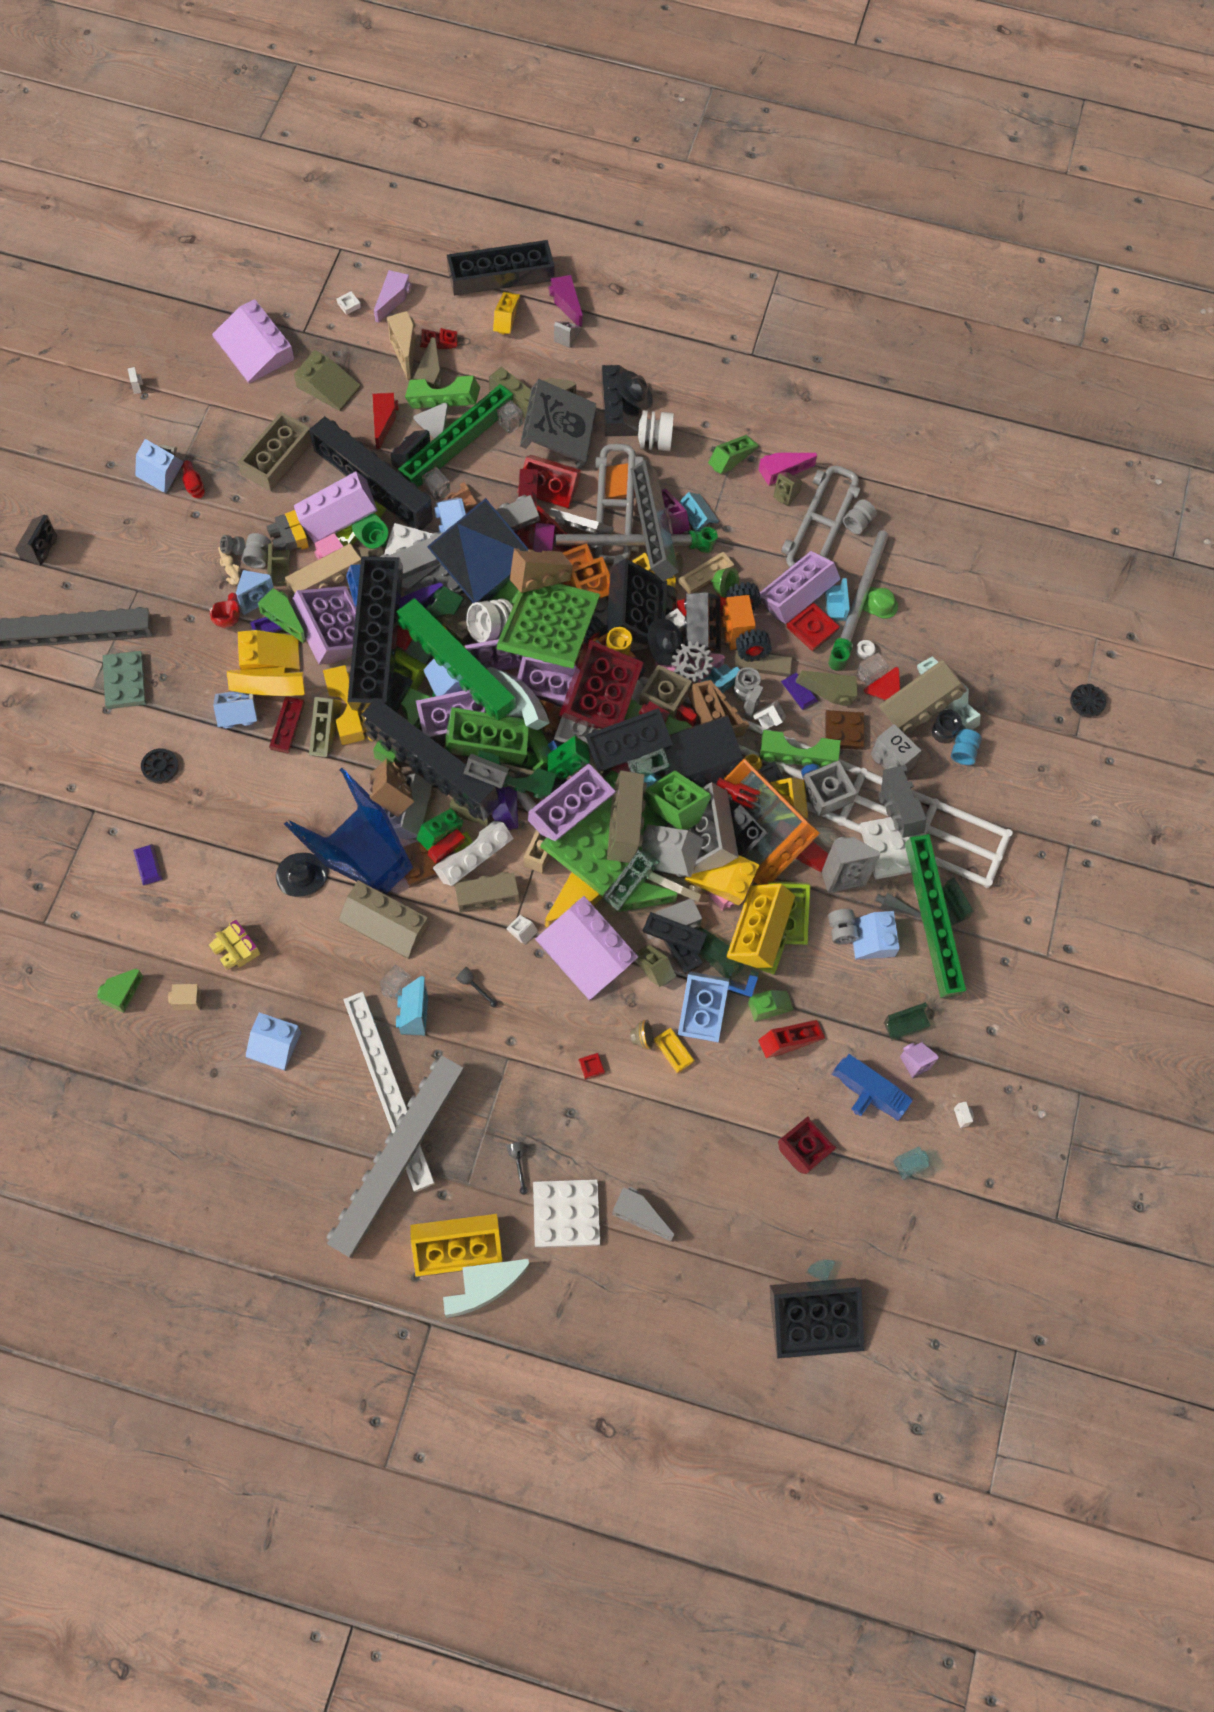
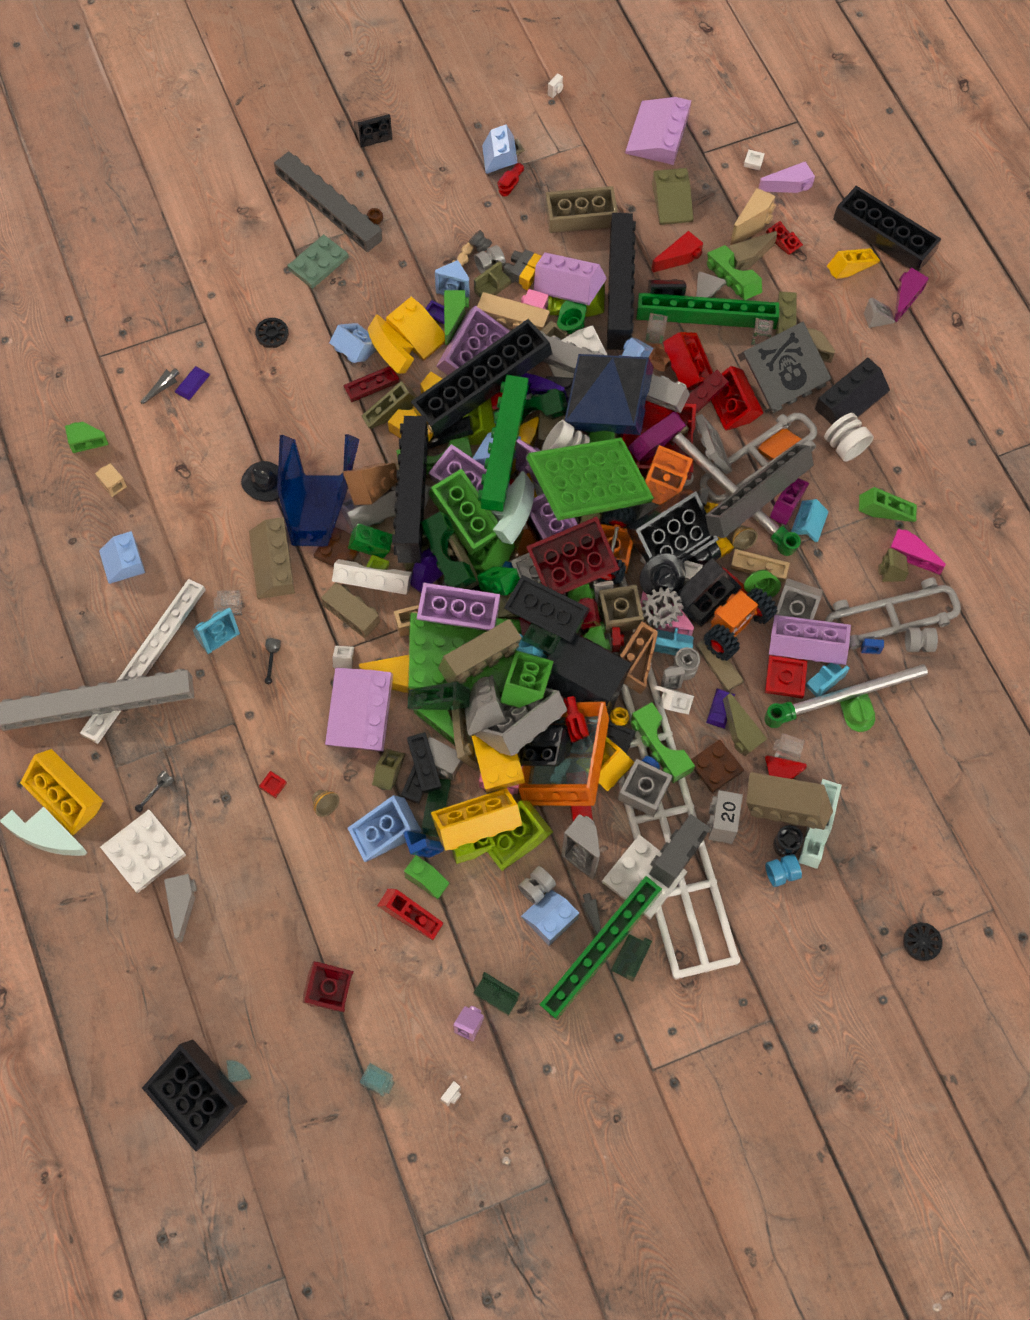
camera: 55 degrees right, 0 degrees up
light yellow hips [209,919,260,970] -> none
red hair [210,593,240,628] -> none
red piece [428,829,465,864] -> none
dark grey panel [463,754,509,788] -> none
medium nougat wedge [510,548,573,593] -> none
yellow wheel [606,627,632,656] -> none
black hat [616,371,653,410] -> none
yellow tile [654,1028,695,1074] -> none
blue piece [831,1054,913,1121] -> none
white tile [856,640,876,660] -> none
none -> dark grey piece [141,368,180,404]
none -> reddish brown plate [367,208,383,224]
none -> red slope [663,332,713,390]
none -> light grey slope [773,578,823,620]
none -> blue tile [861,638,884,654]

